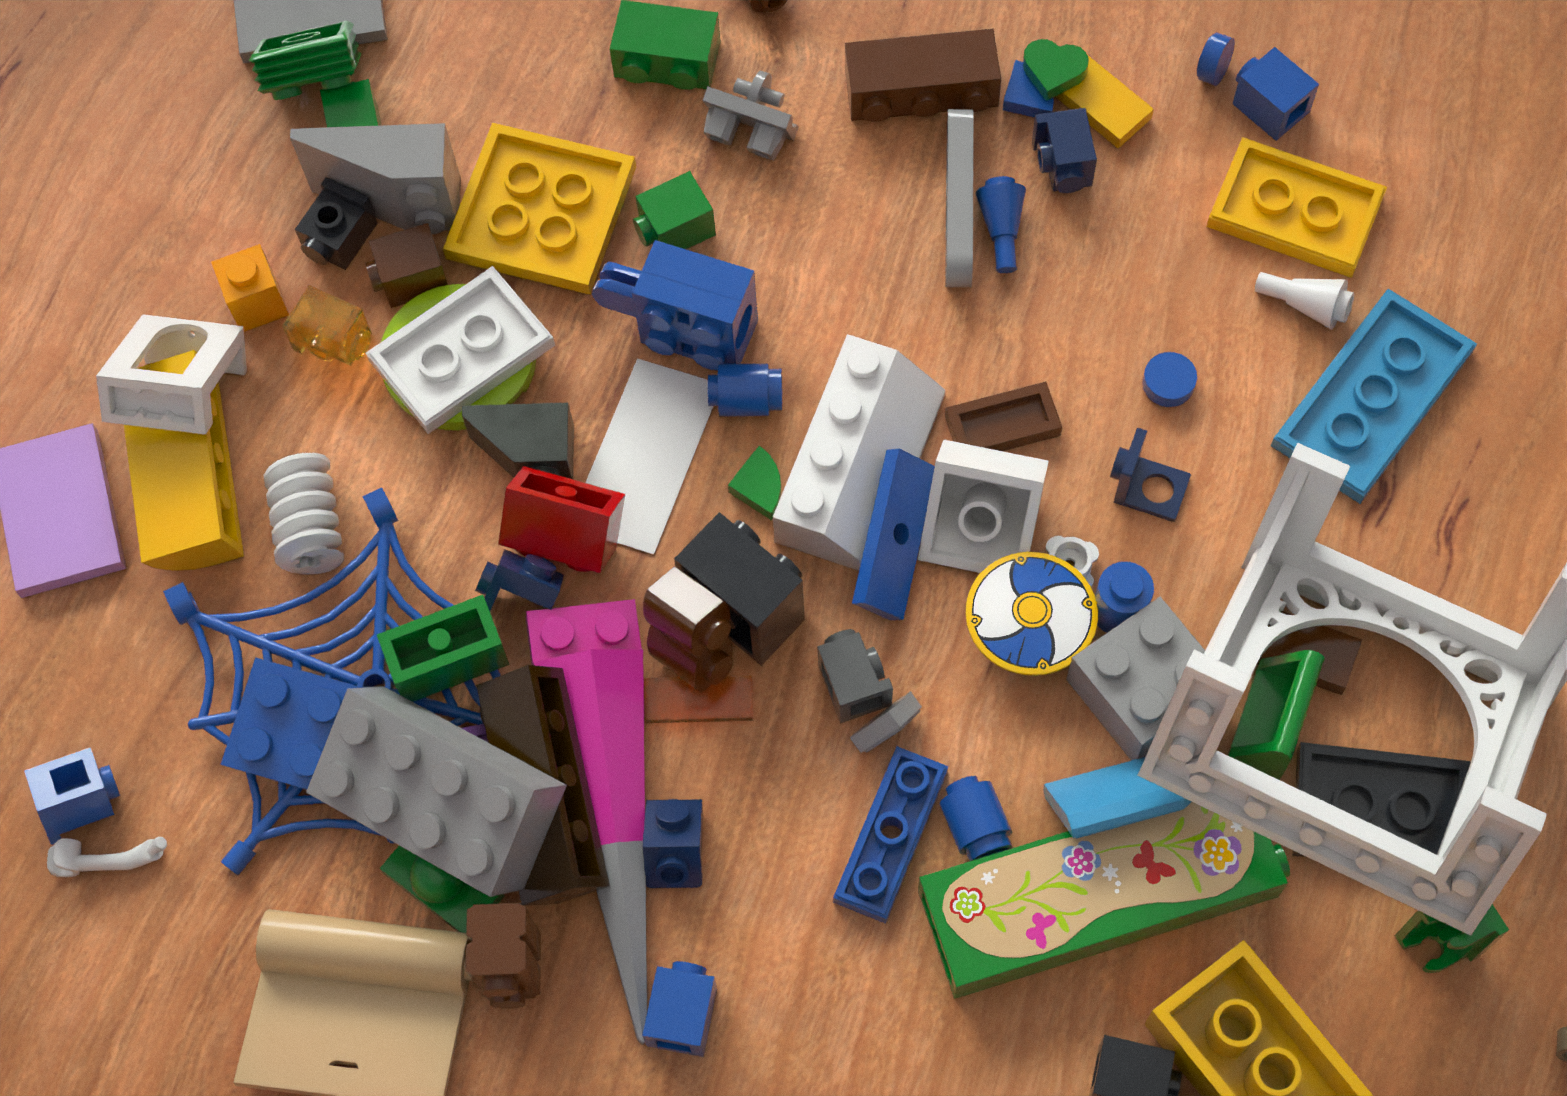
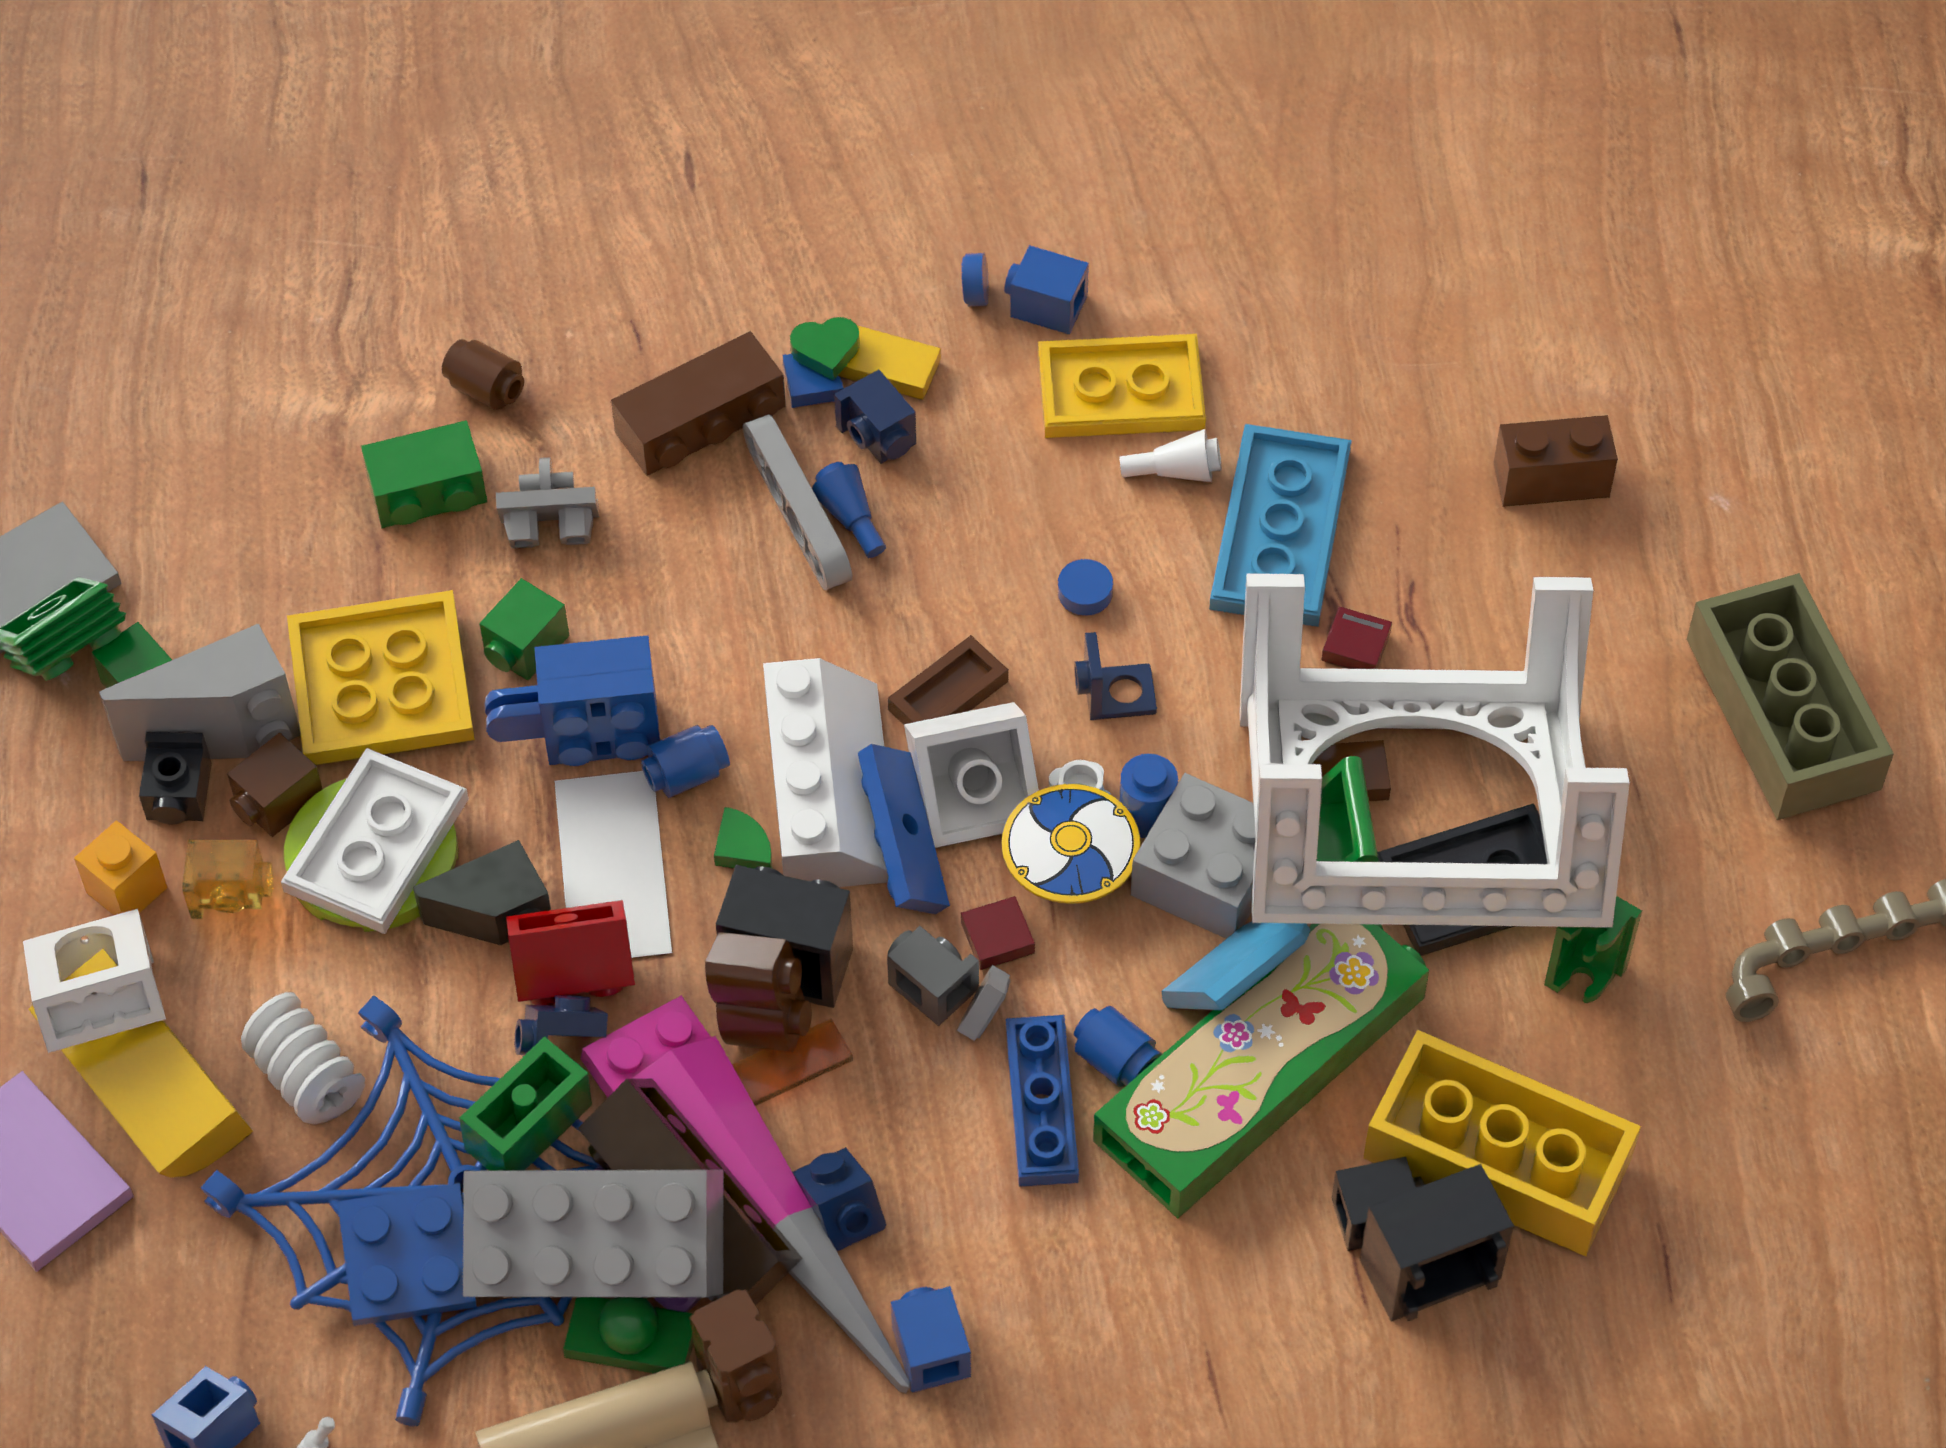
camera: 30 degrees left, 10 degrees down
none -> dark red tile [961,896,1035,970]
none -> dark red tile [1321,606,1392,669]

